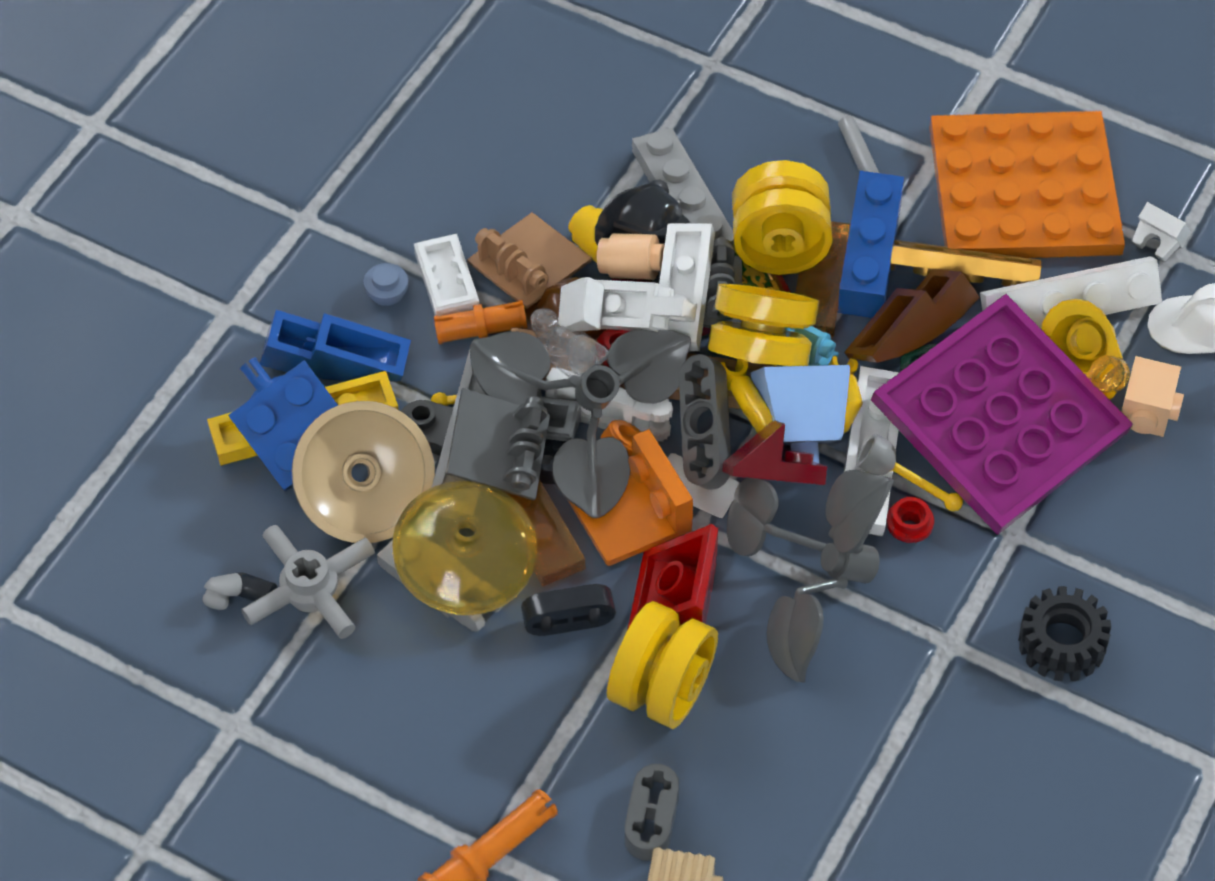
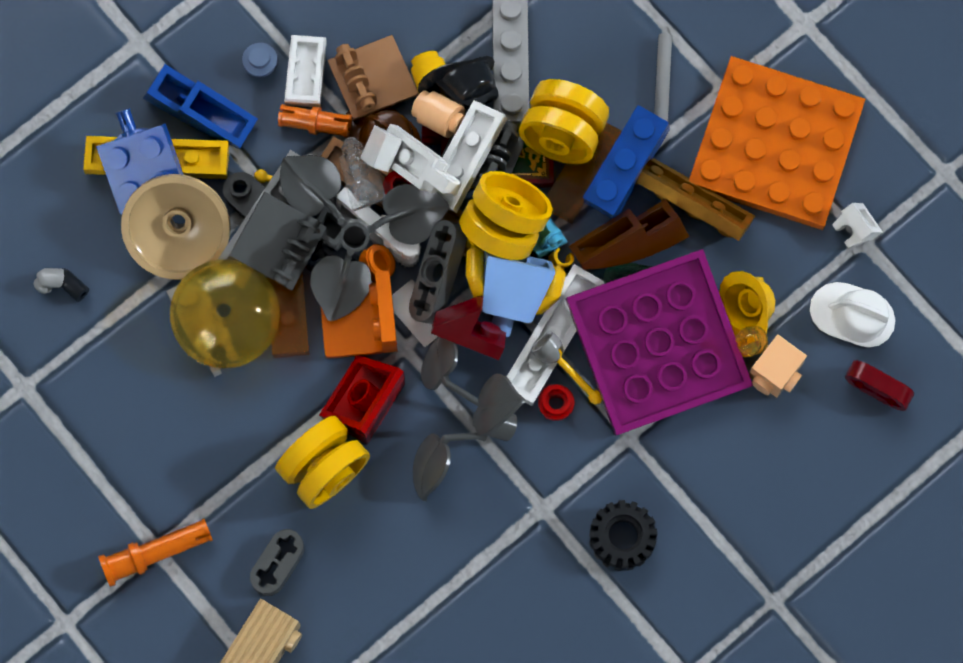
camera: 20 degrees right, 20 degrees up
light grey bar [241,525,375,639] -> none
black beam [521,584,616,636] -> none
white plate [980,256,1162,329] -> none

